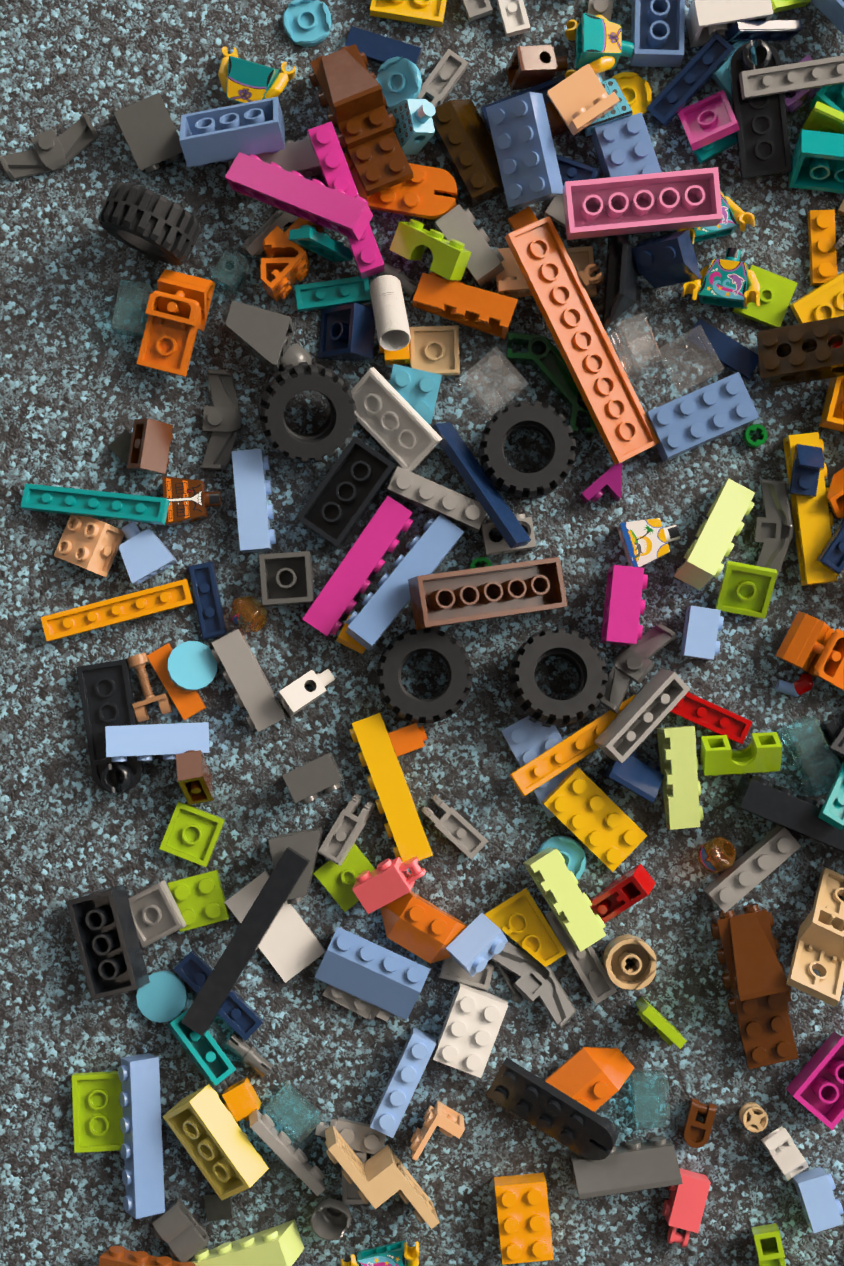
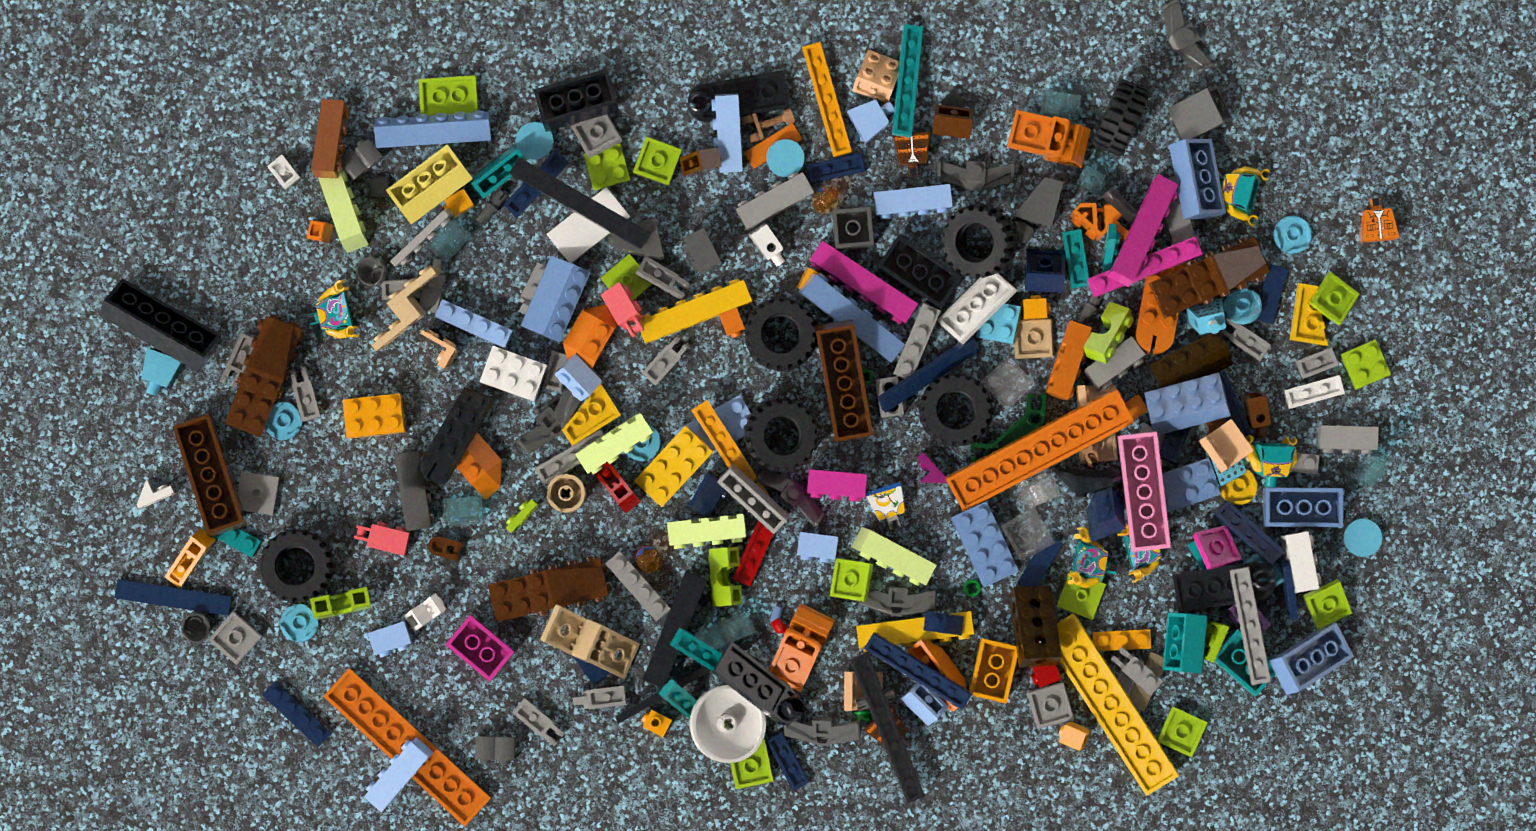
camera: 90 degrees right, 0 degrees up
white piece [369,275,411,351] -> none
tan wheel [739,1102,768,1133] -> none

